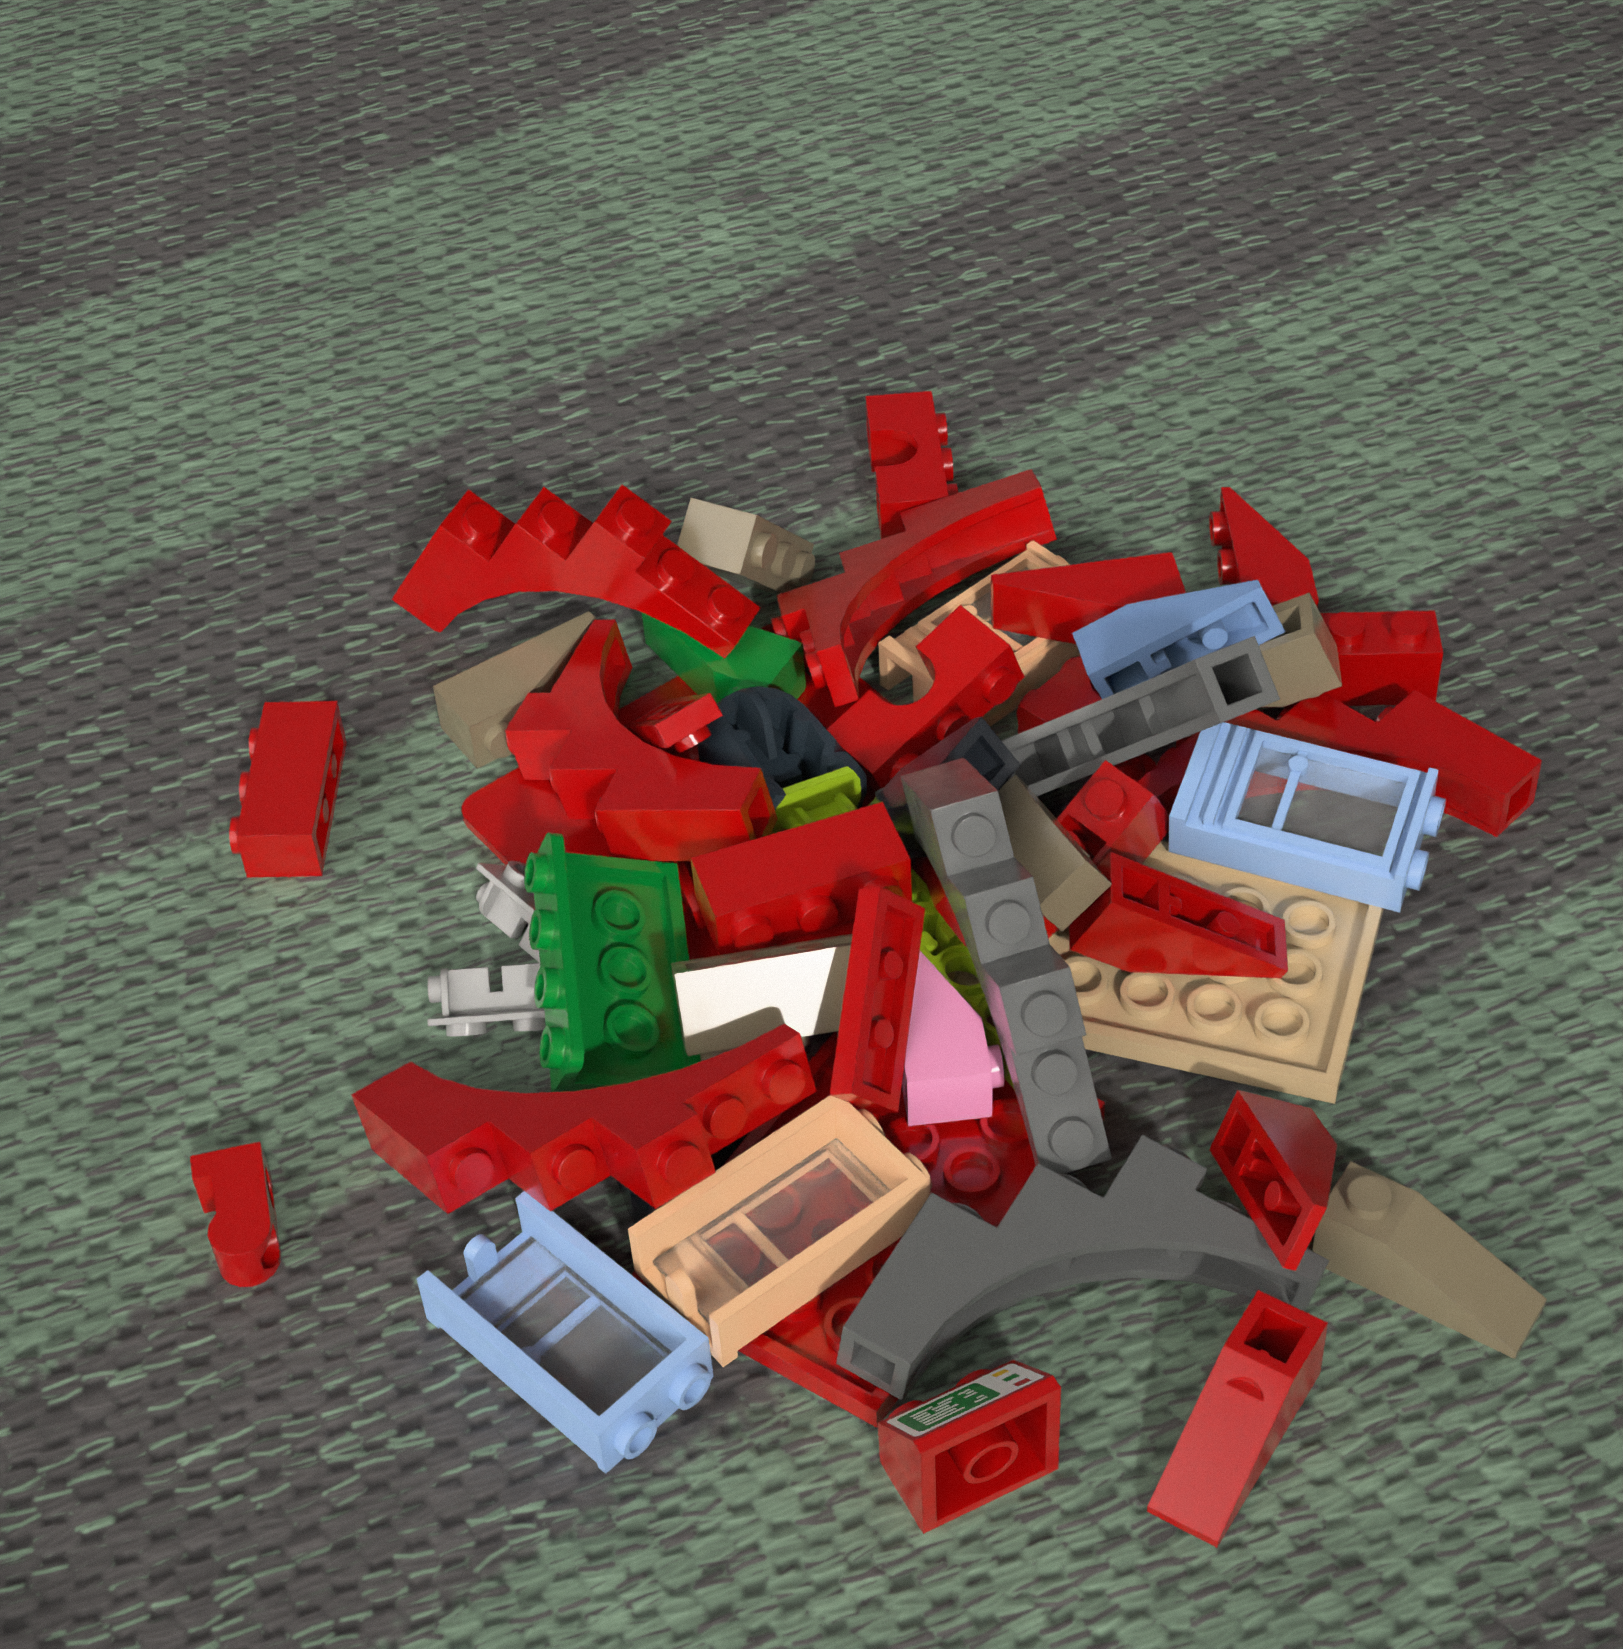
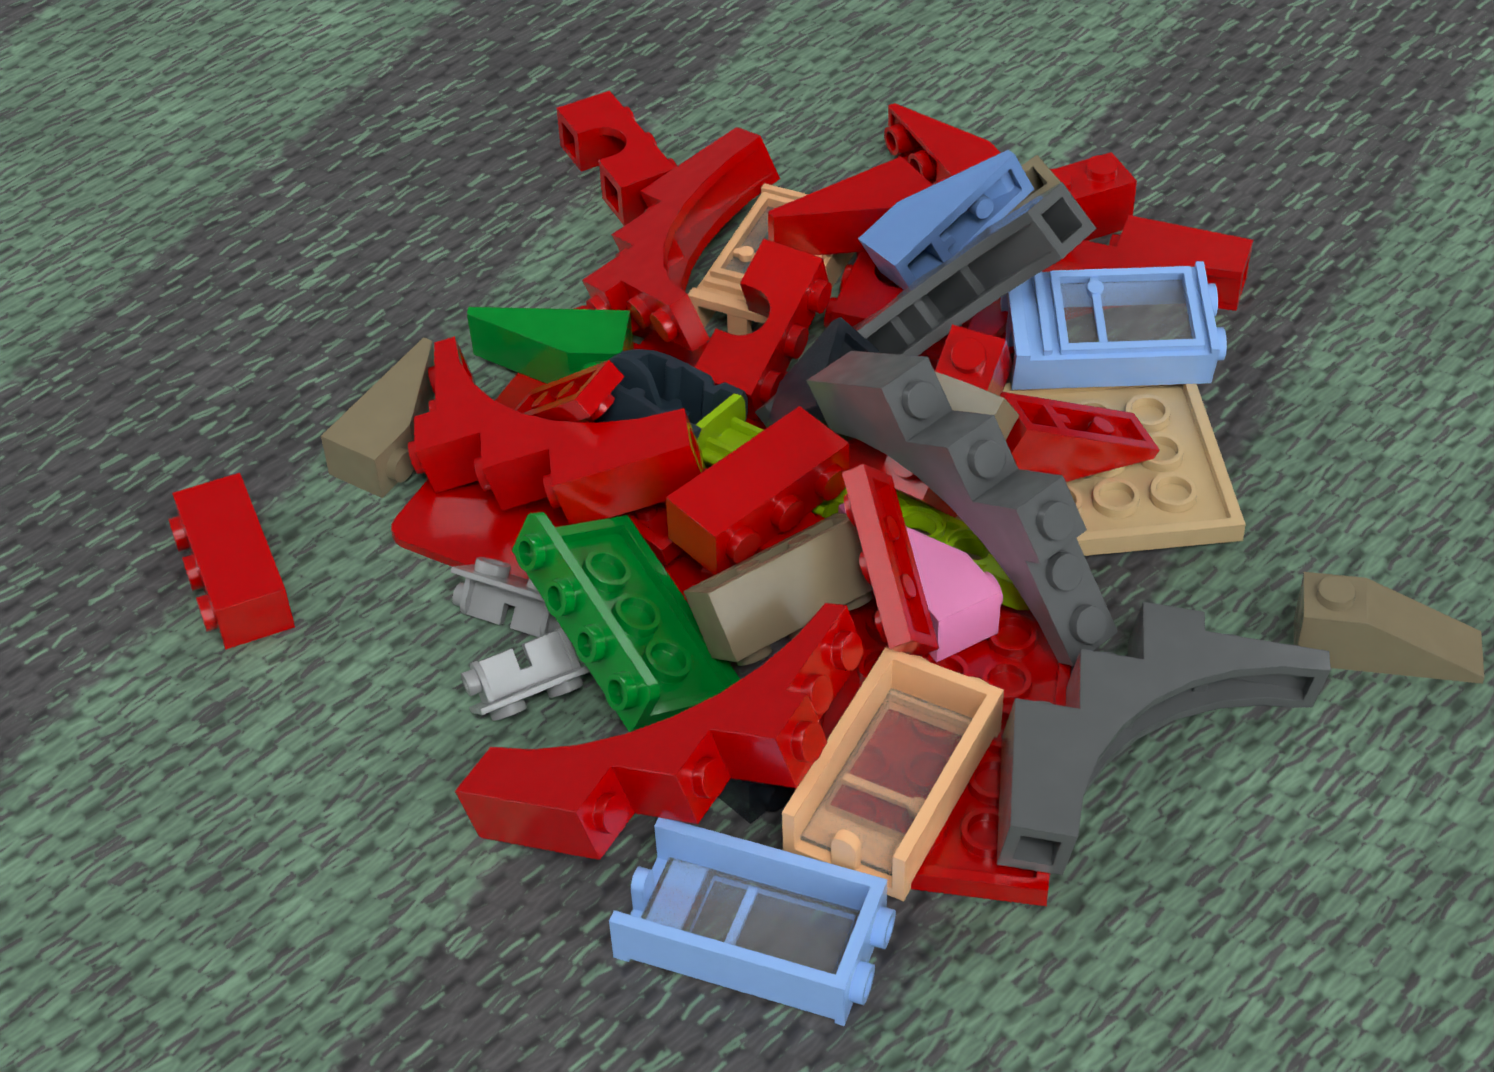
camera: 25 degrees left, 0 degrees up
red leg [190,1141,281,1287] -> none
red arch [391,484,761,659] -> none
dark tan brick [677,498,815,594] -> none
red slope [878,1359,1061,1534] -> none
slope [1147,1290,1328,1548] -> none
red slope [1209,1090,1337,1271] -> none

